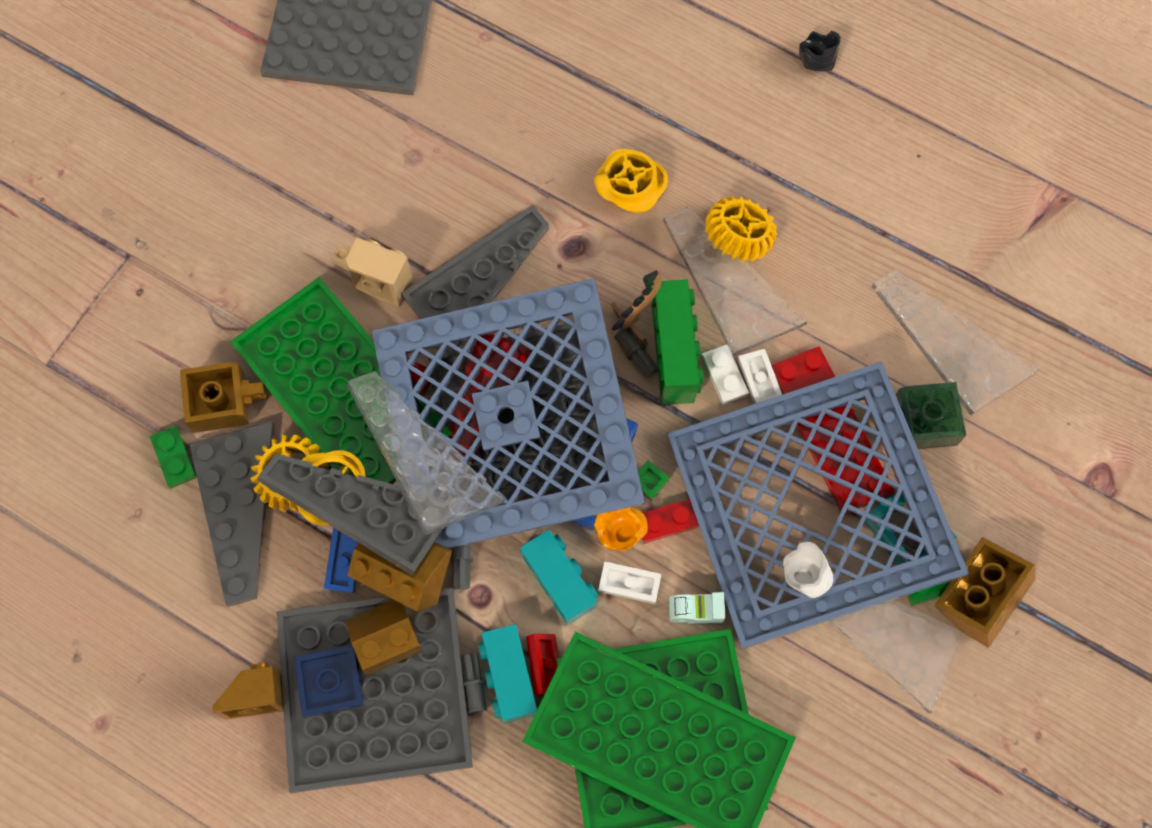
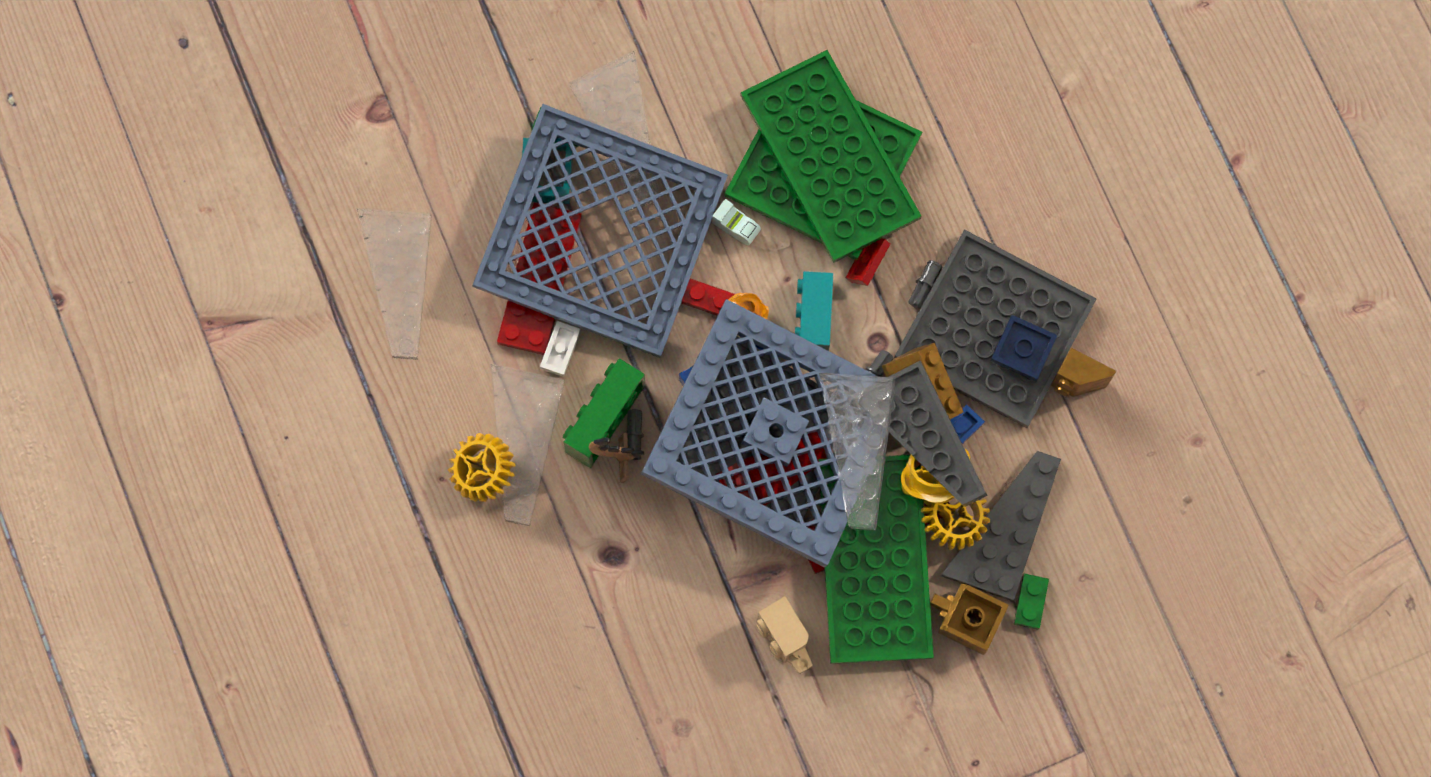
camera: 145 degrees left, 5 degrees up
pearl gold slope [345,599,423,676] -> none
dark grey wing [401,205,549,352] -> none
teal brick [478,624,537,724] -> none
yellow piece [594,149,668,213] -> none
white plate [598,561,661,604] -> none
green plate [638,460,670,501] -> none
white plate [701,345,749,406] -> none
white hair [783,542,834,598] -> none
black hair [799,30,841,71] -> none
clear green hinge [895,382,966,449] -> none
pearl gold slope [935,537,1036,648] -> none

